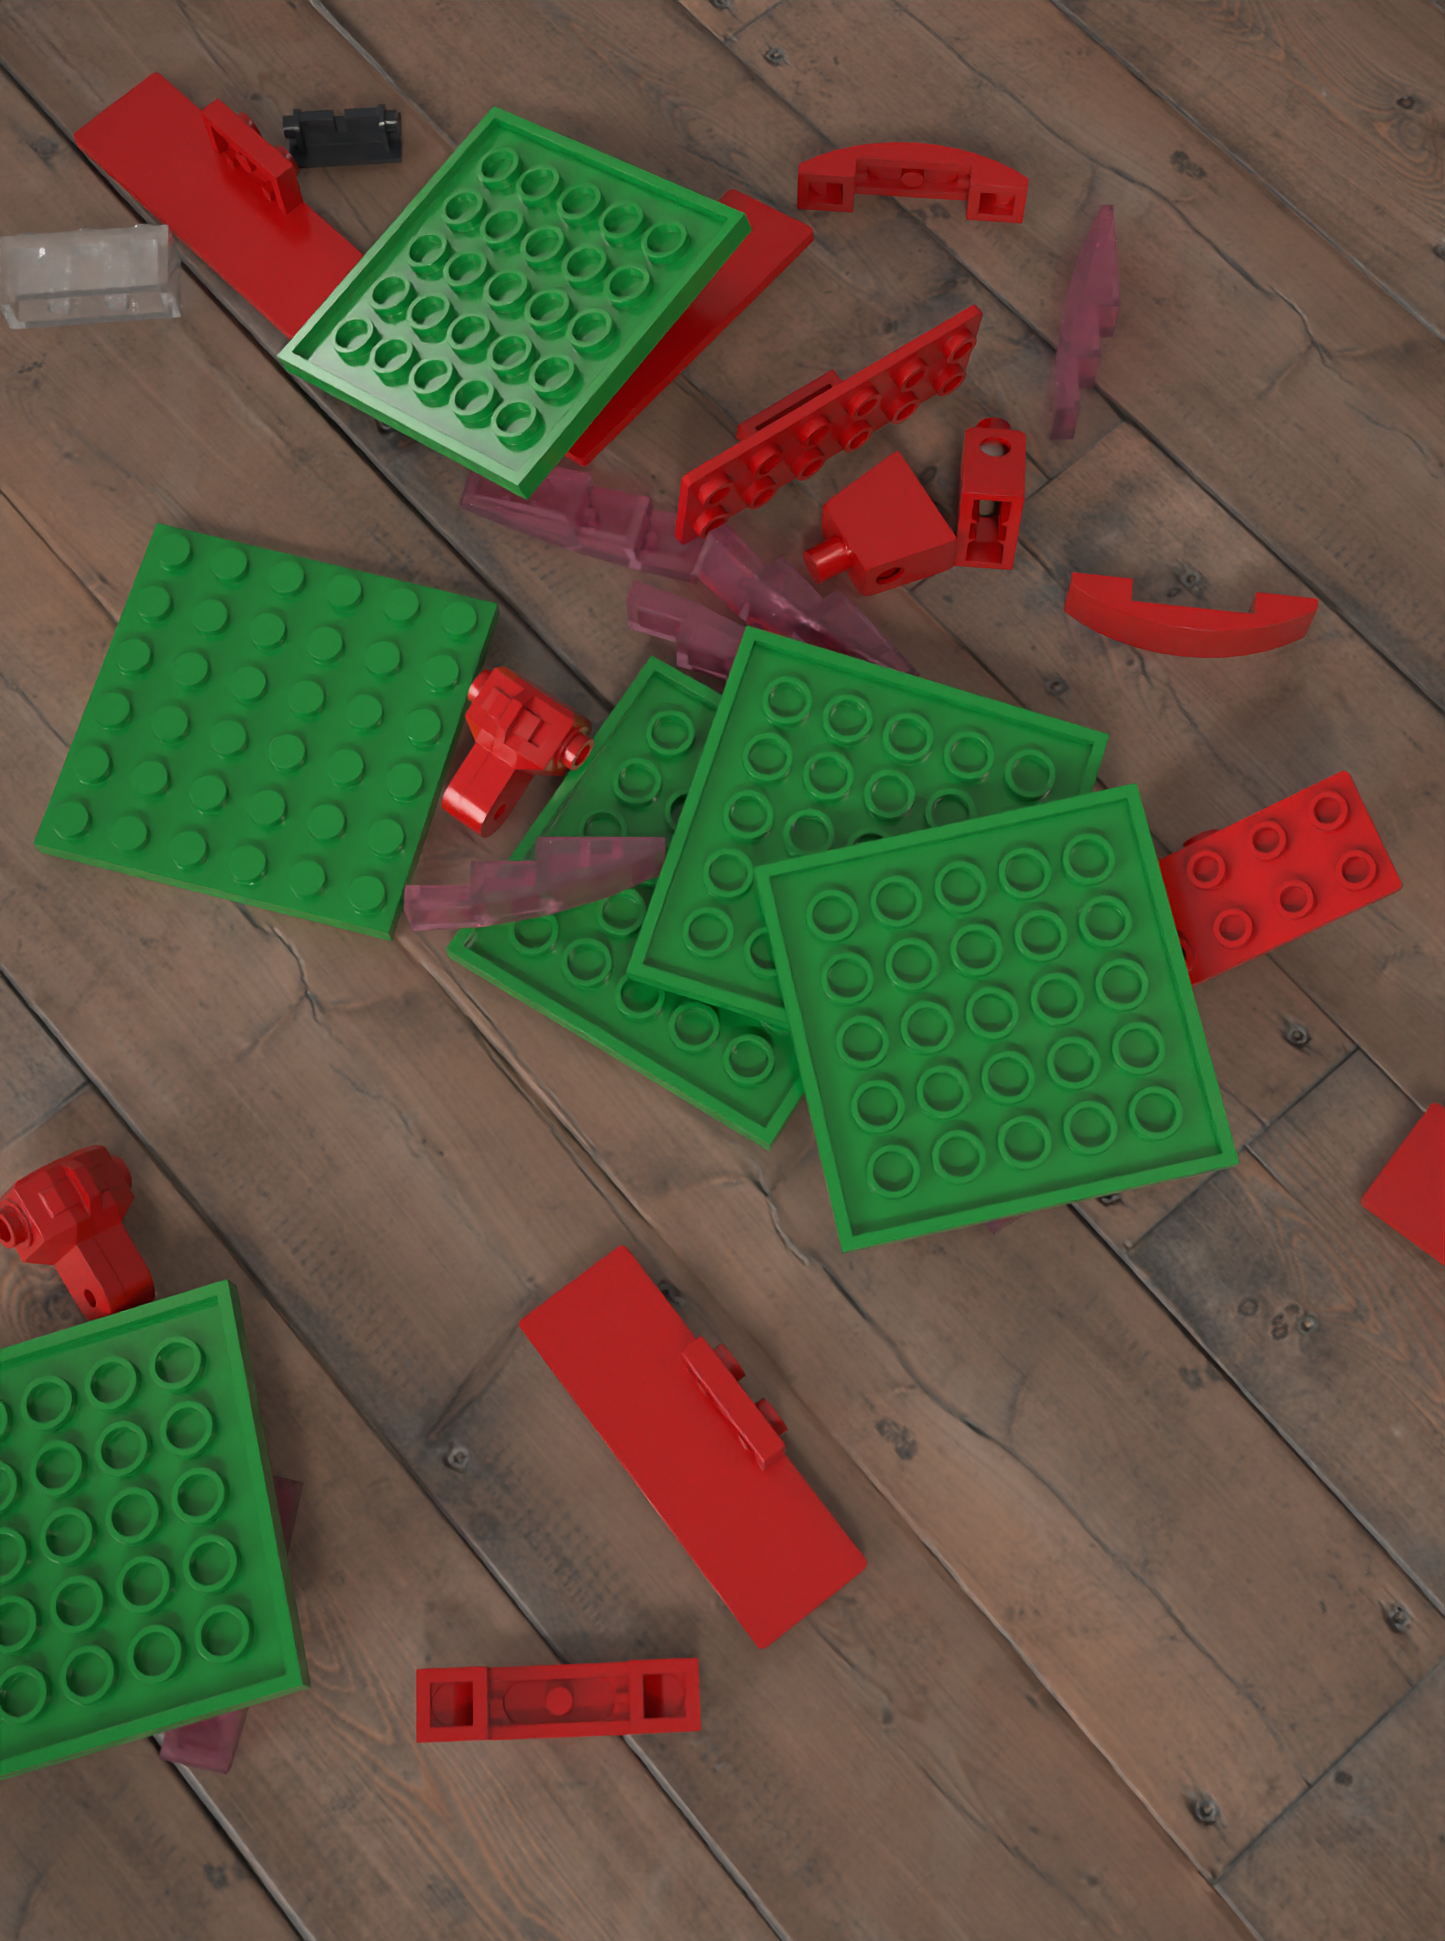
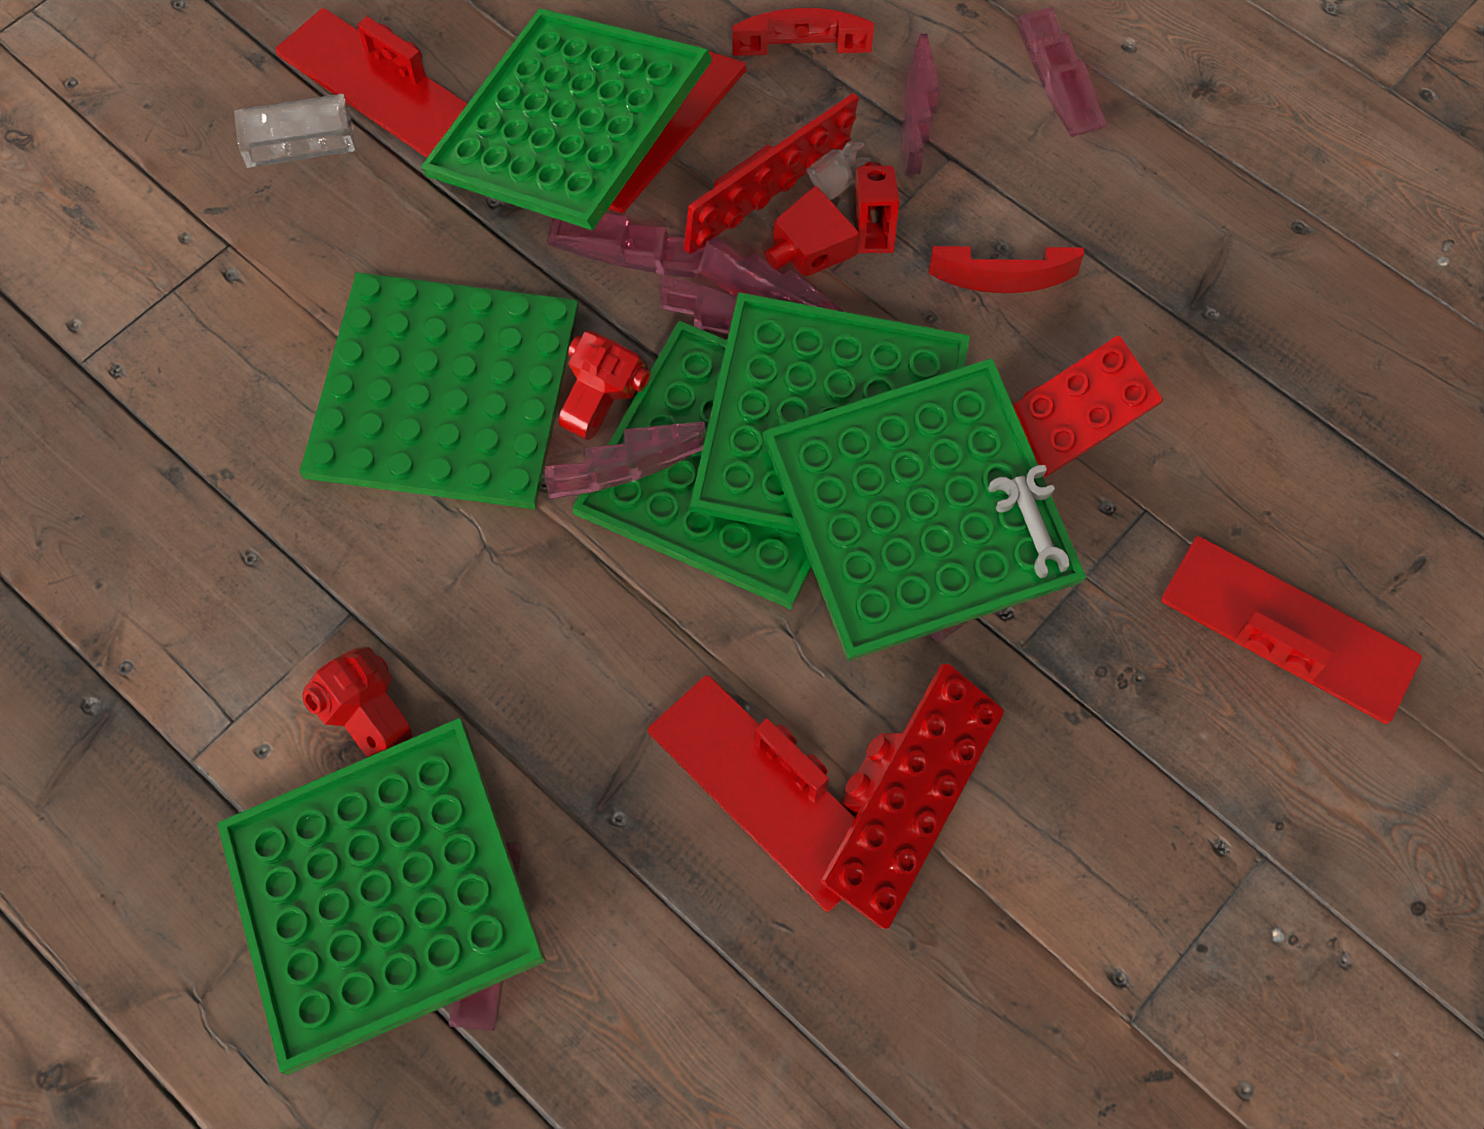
camera: 10 degrees left, 5 degrees down
black hinge [283,104,402,168] -> none
red slope [416,1657,701,1743] -> none
none -> clear plate [807,141,871,201]
none -> red bracket [821,664,1004,929]
none -> light grey bar [988,465,1069,578]
none -> clear pink slope [1016,7,1106,137]

